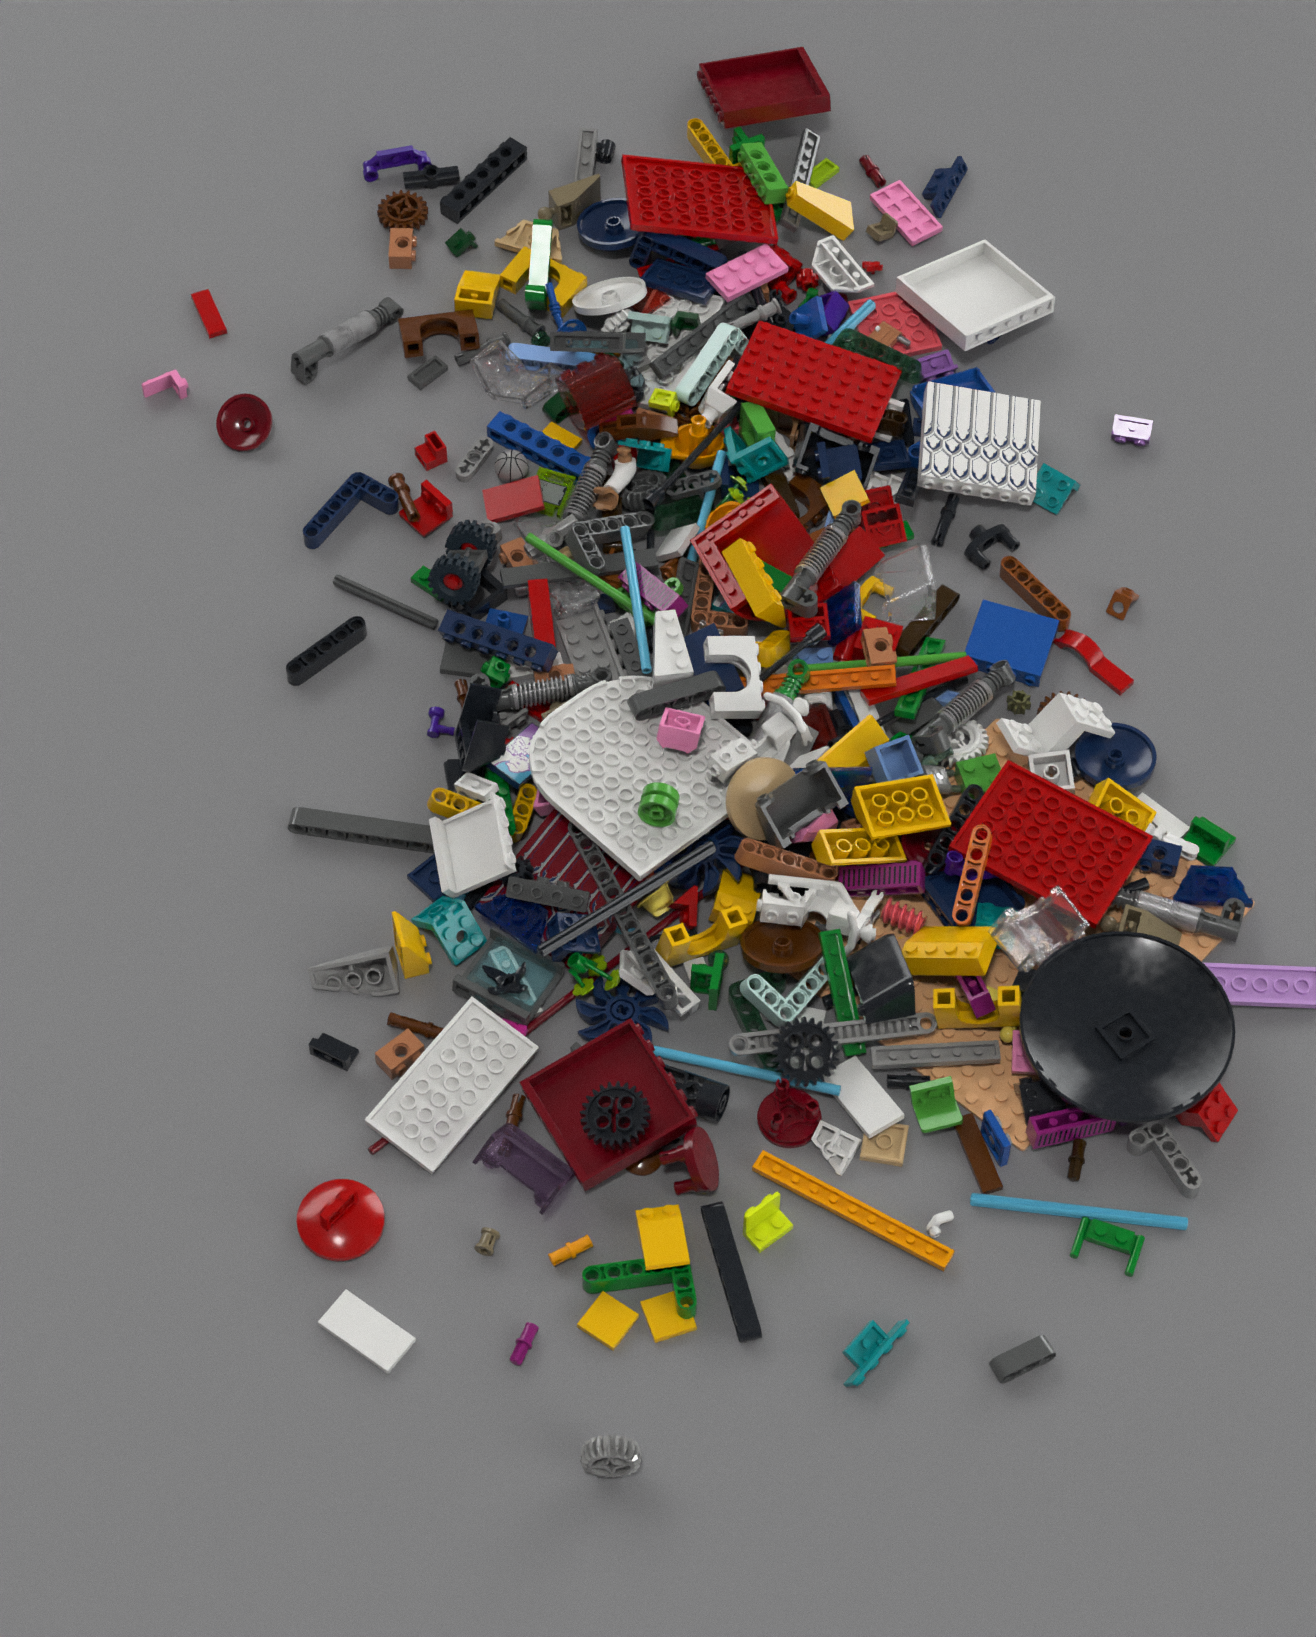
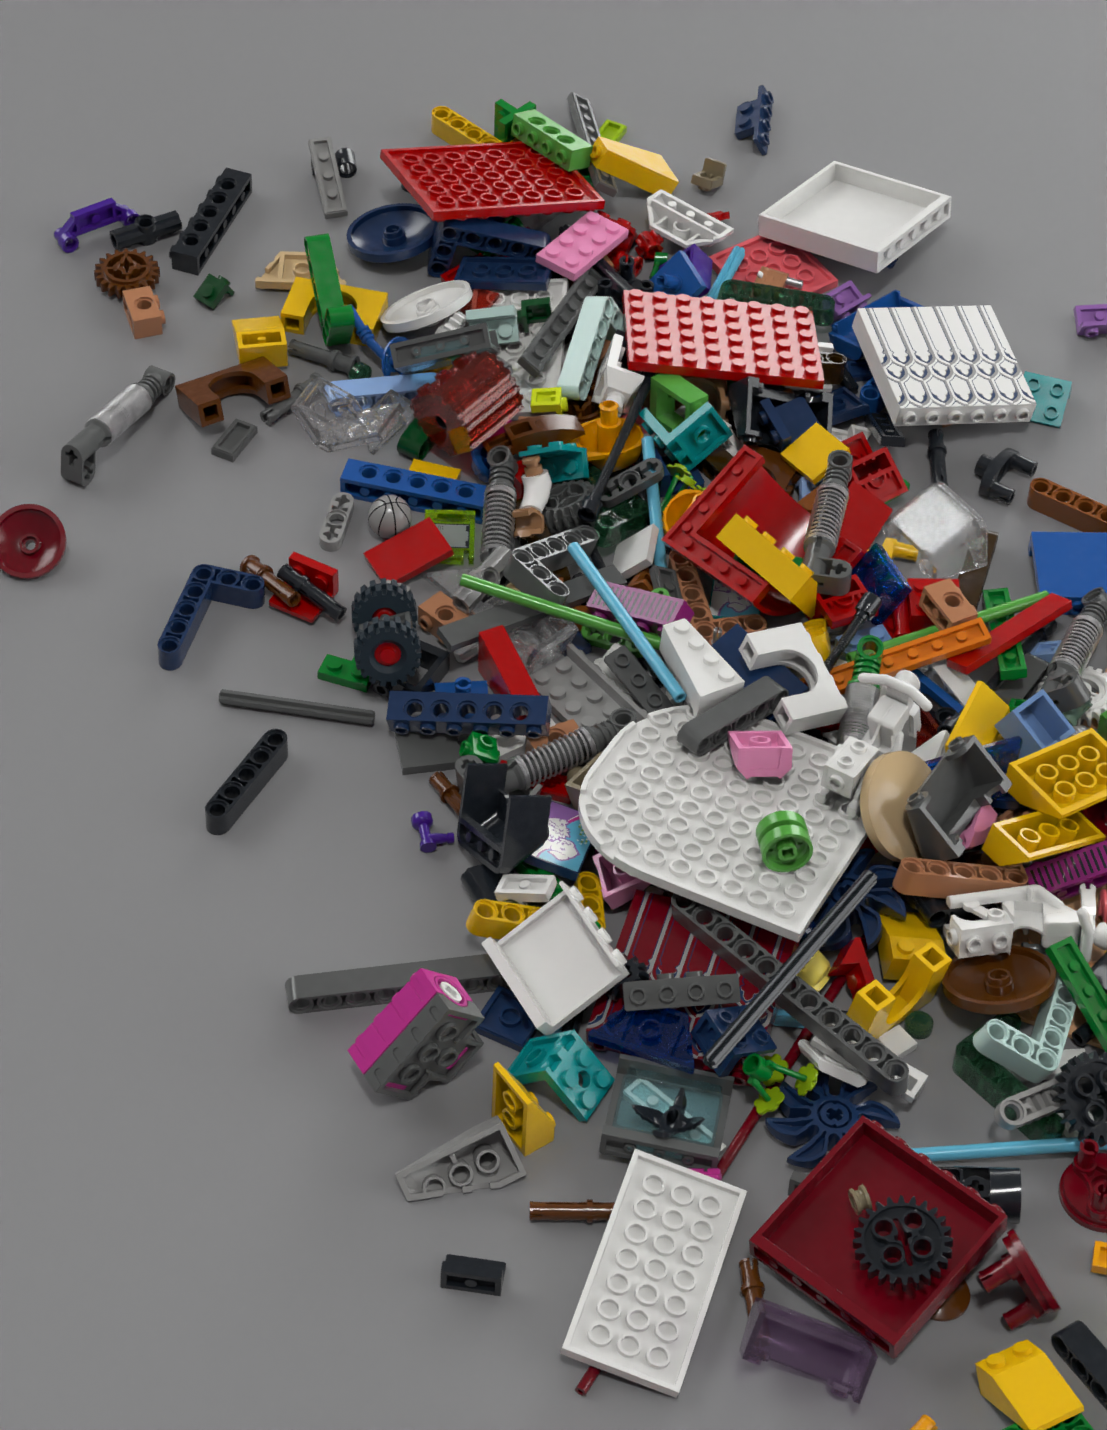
camera: 20 degrees left, 10 degrees down
nougat brick [375,1029,425,1080] -> none
red piece [414,431,448,471] -> none
dark tan slope [537,174,601,231] -> none
green bracket [690,952,724,1011] -> none
dark red panel [697,47,831,129] -> none
light grey pin [727,298,782,330] -> none
dark red pin [859,155,886,188] -> none
bright pink plate [870,180,943,246] -> none
none -> black pin [277,563,347,622]
none -> dark grey piece [347,968,485,1100]
none -> dark tan bush [848,1184,872,1216]

